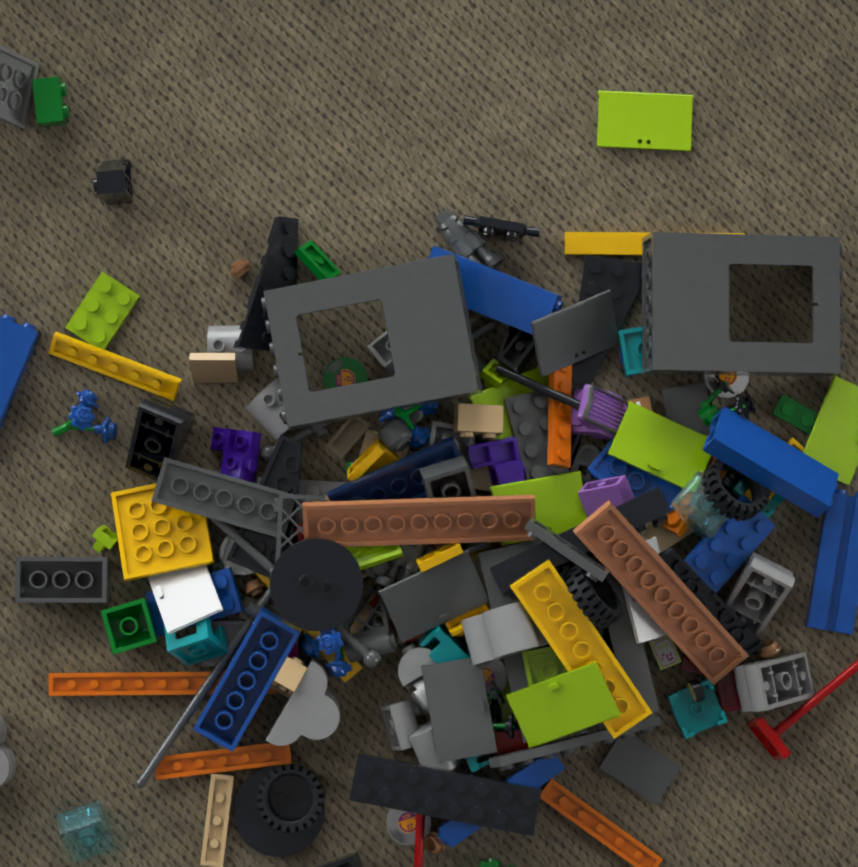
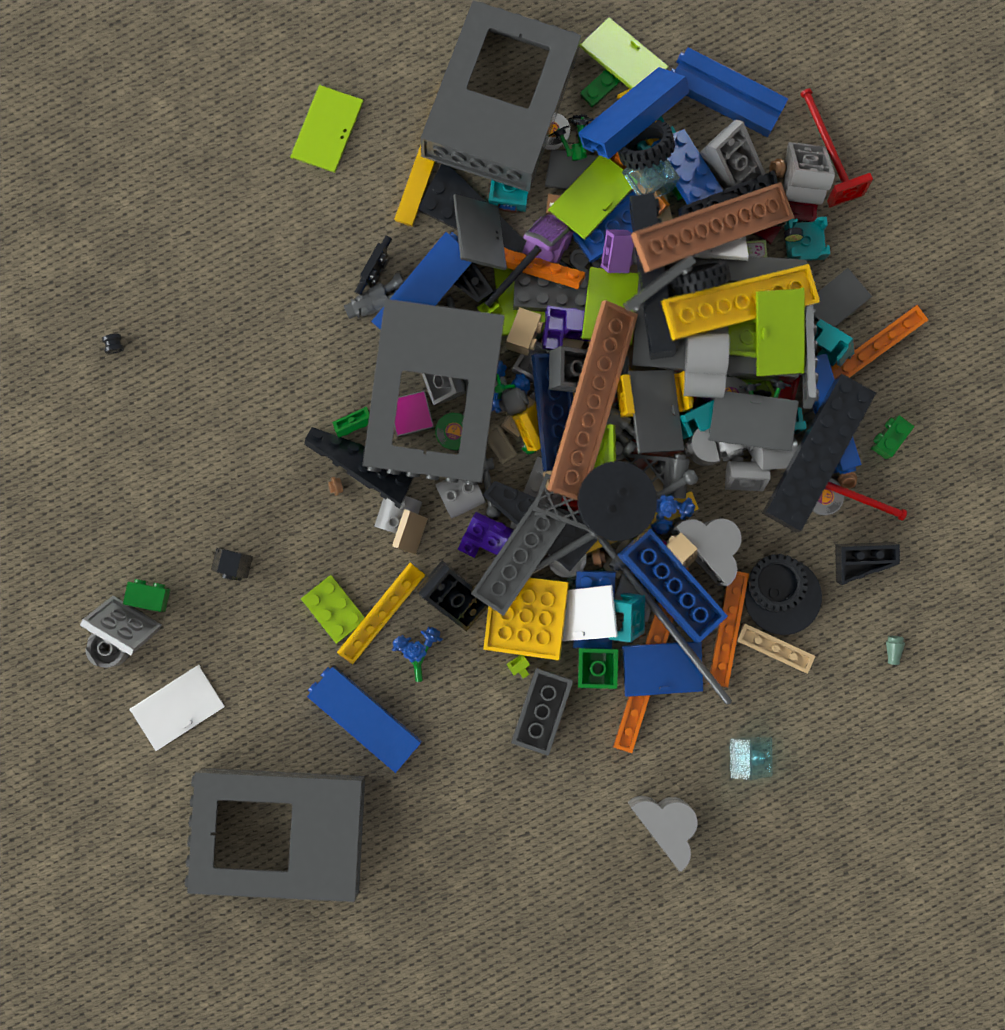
camera: 75 degrees left, 0 degrees up
none -> dark pink tile [394,390,434,437]
none -> blue container [623,641,703,697]
none -> teal panel [814,319,854,367]

